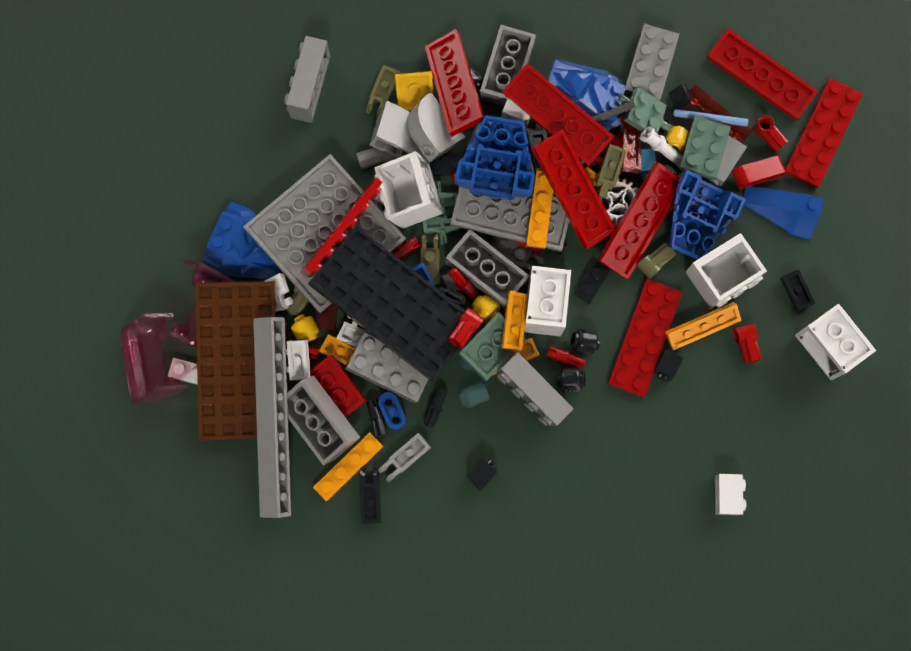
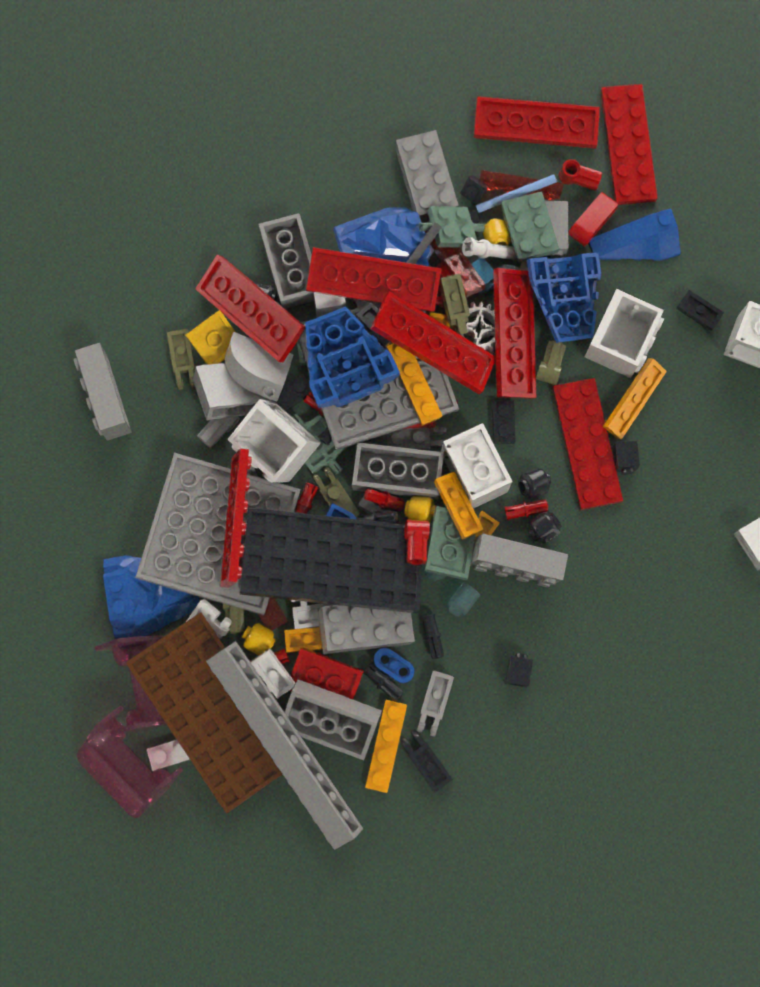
camera: 30 degrees left, 0 degrees up
red piece [733,324,762,364] -> none

